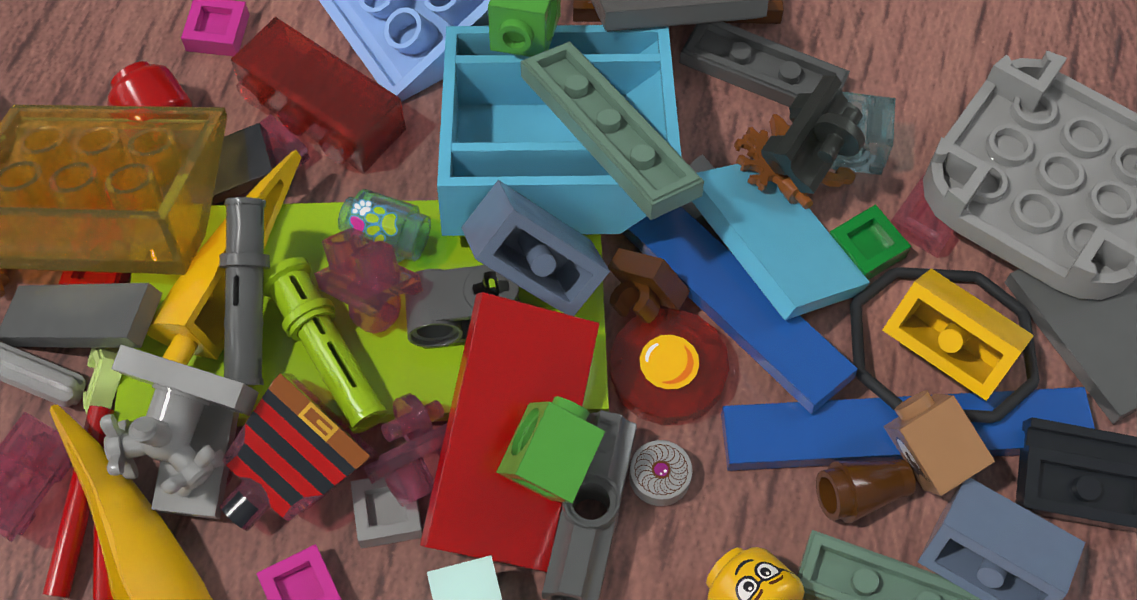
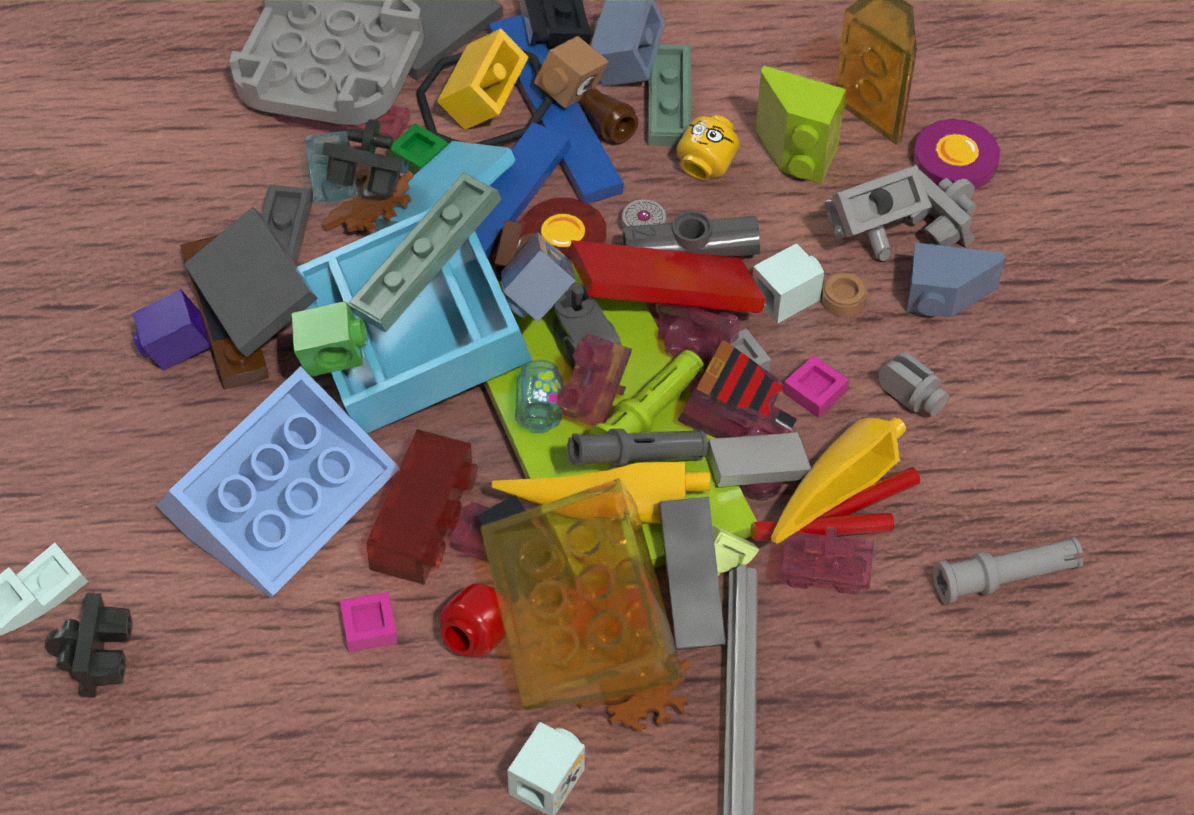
camera: 110 degrees left, 10 degrees down
light grey piece [100,345,259,497] -> none
bright green brick [496,396,605,503] -> none

